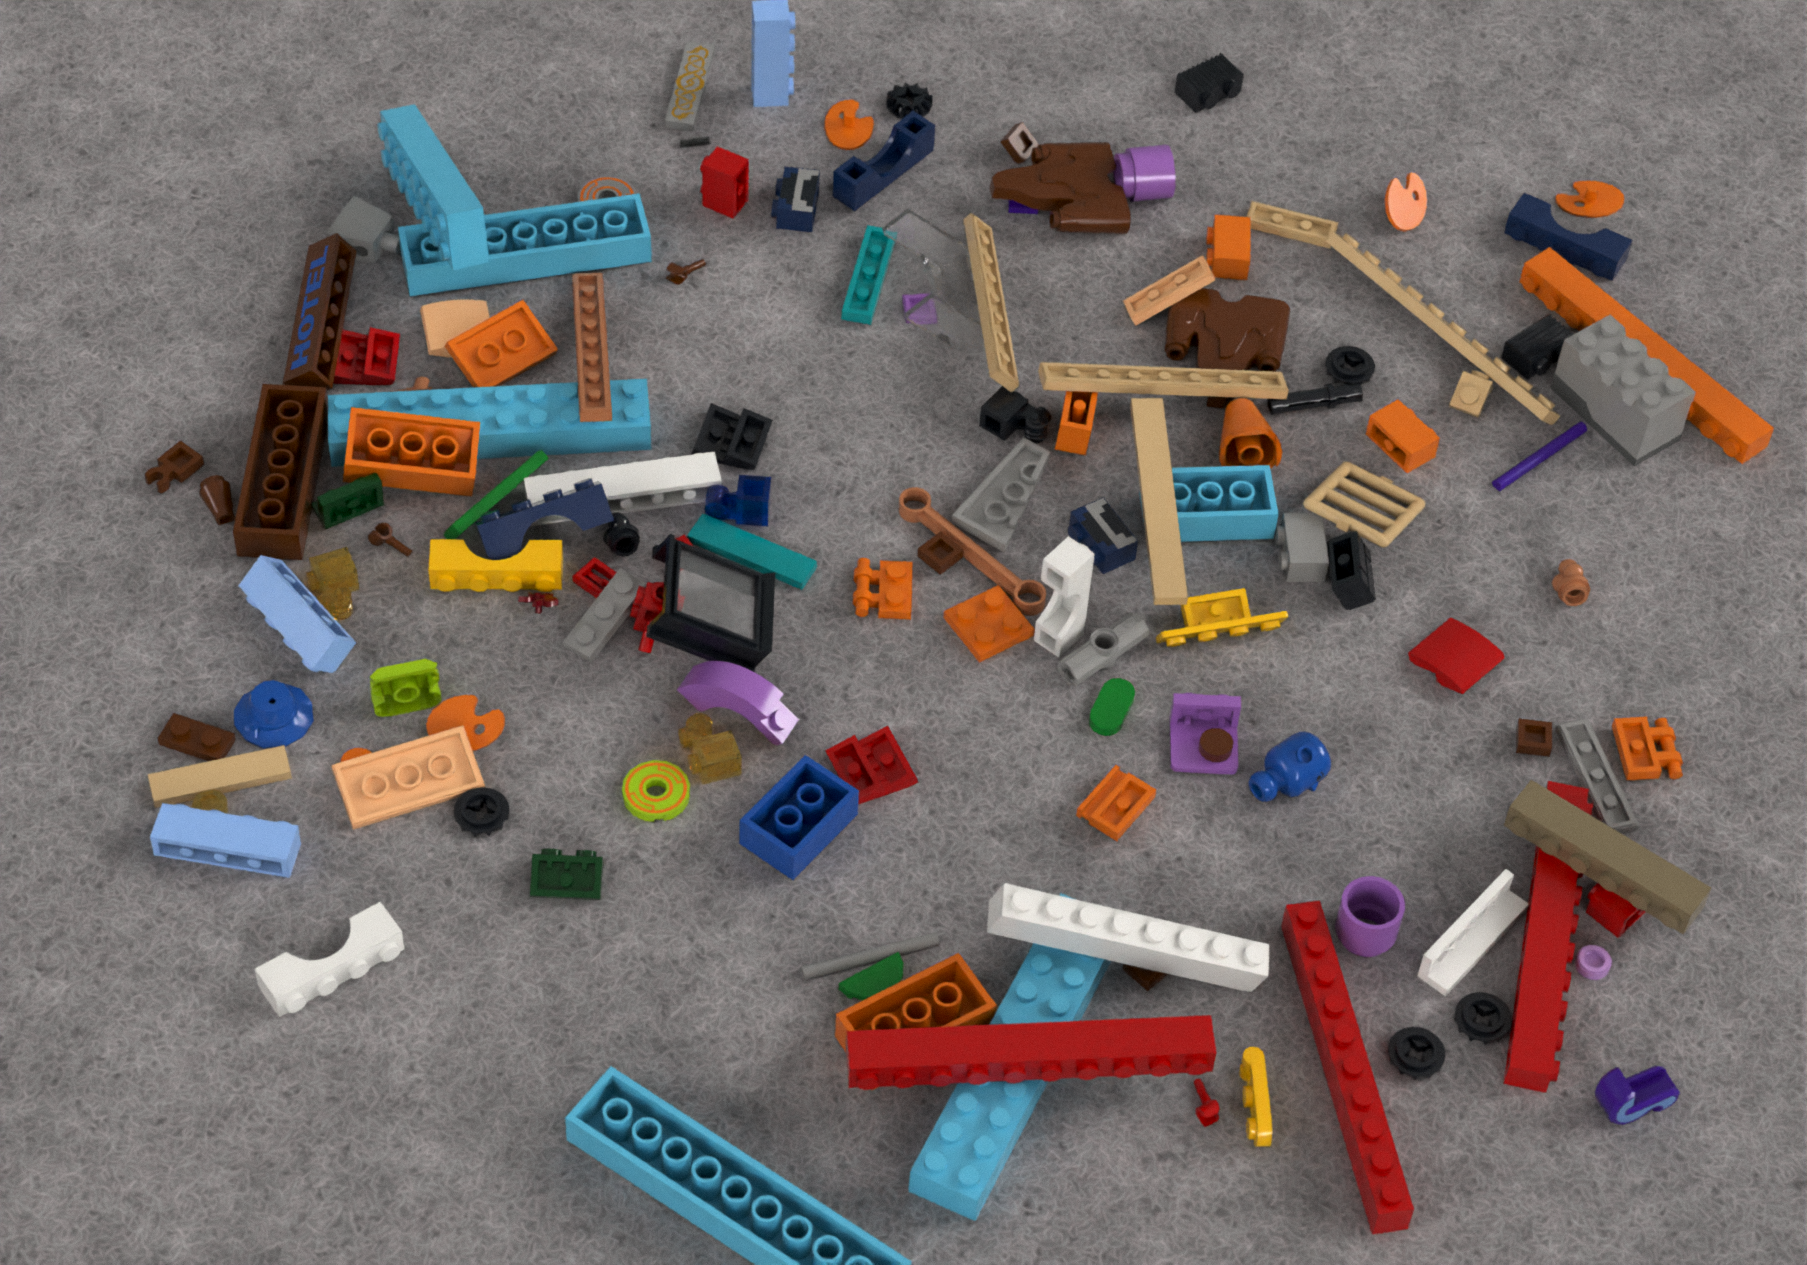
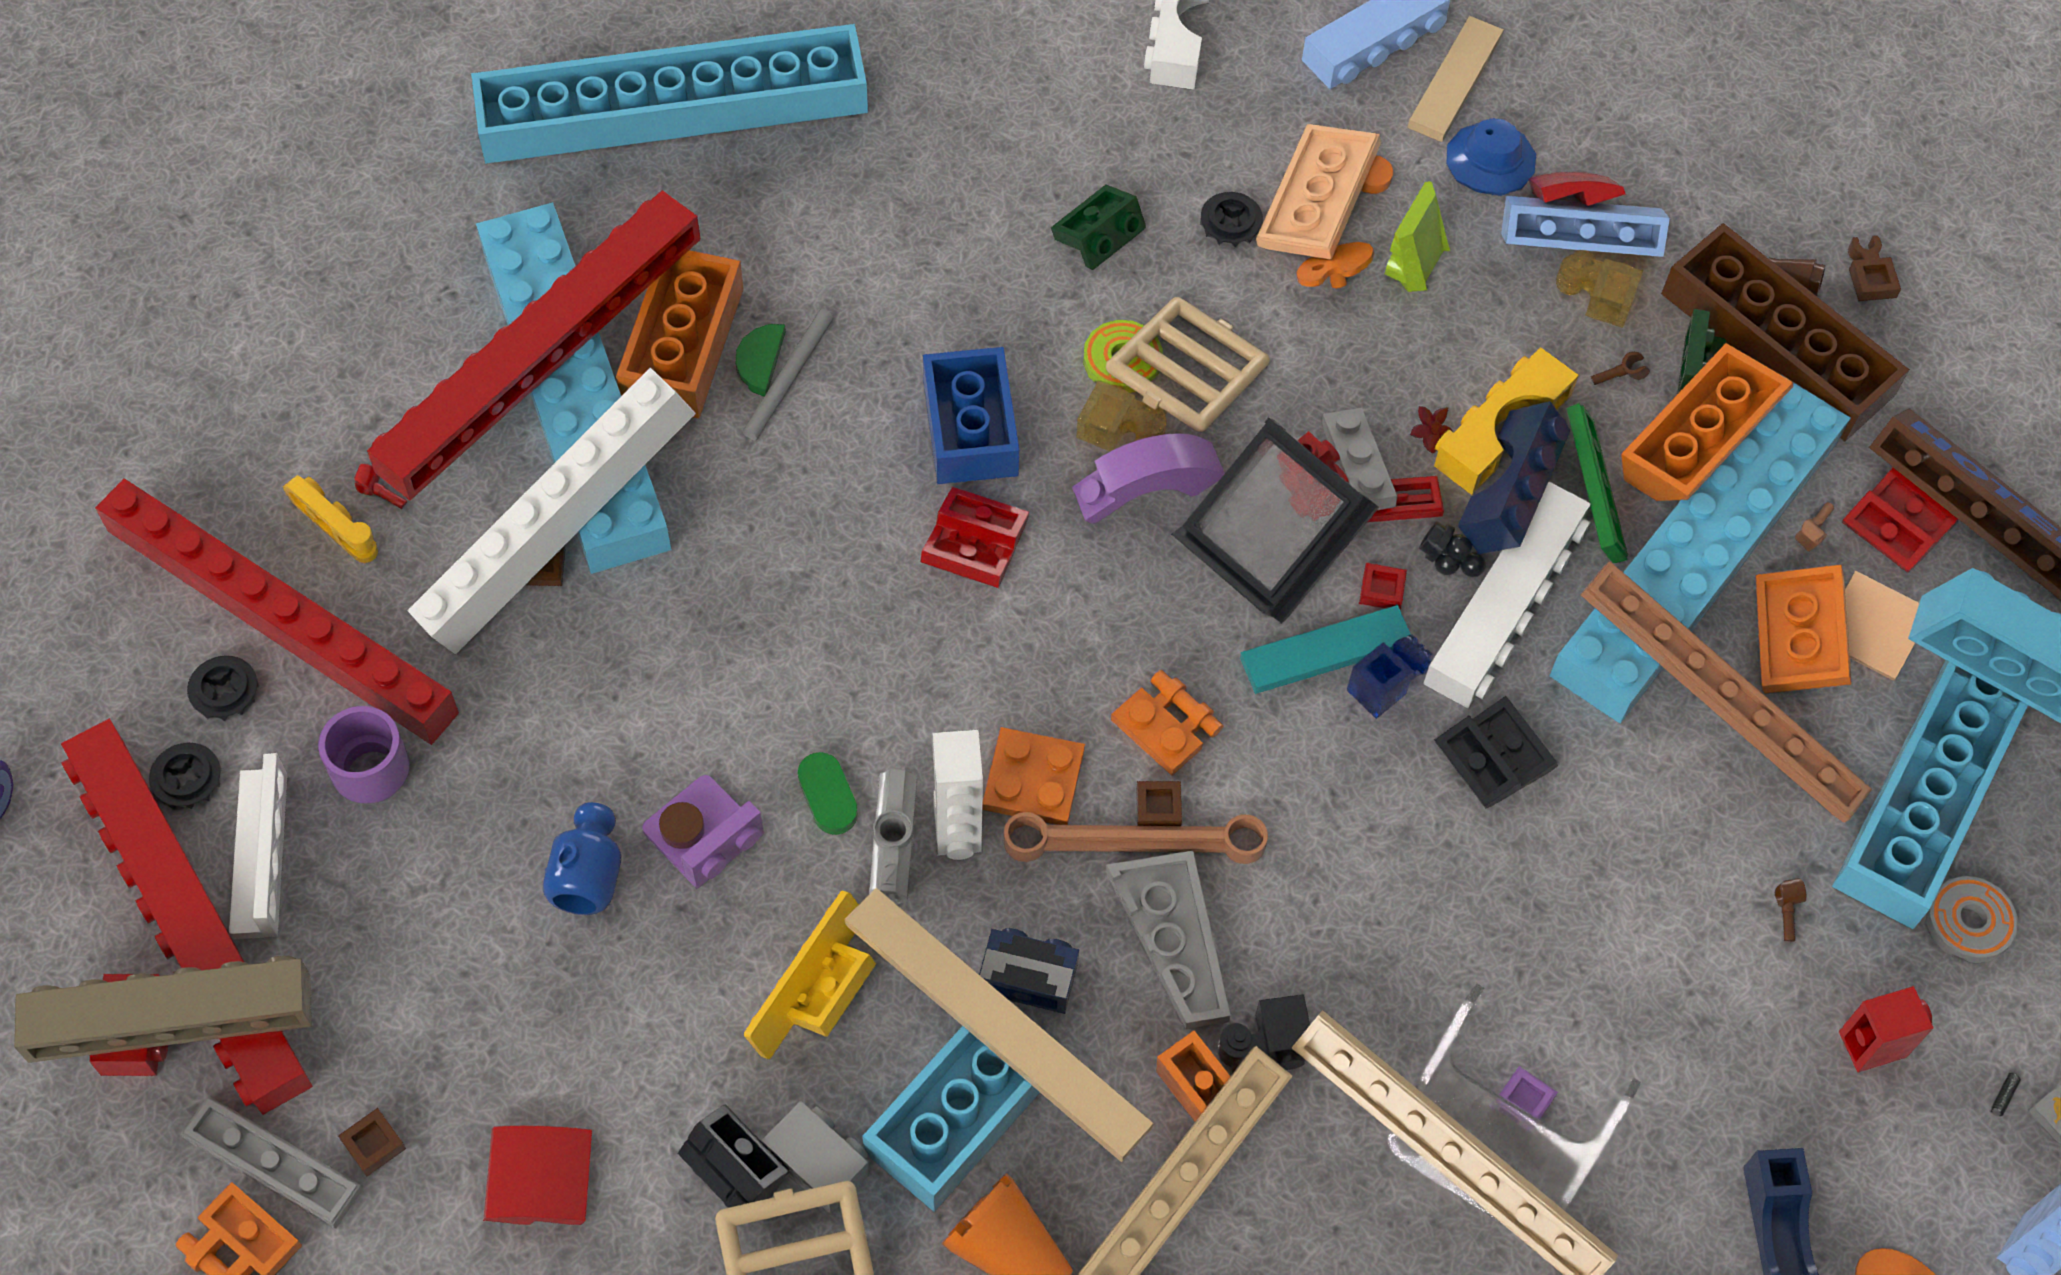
camera: 135 degrees right, 10 degrees up
reddish brown plate [158,713,236,761] -> none
clear yellow tile [192,790,228,814] -> none
brick [771,166,820,232] -> none
teal plate [841,225,897,325] -> none
orange plate [1076,765,1157,841] -> none
lavender tile [1575,945,1612,980] -> none
none -> tan bar [1106,297,1270,432]
none -> red slope [1528,172,1626,206]

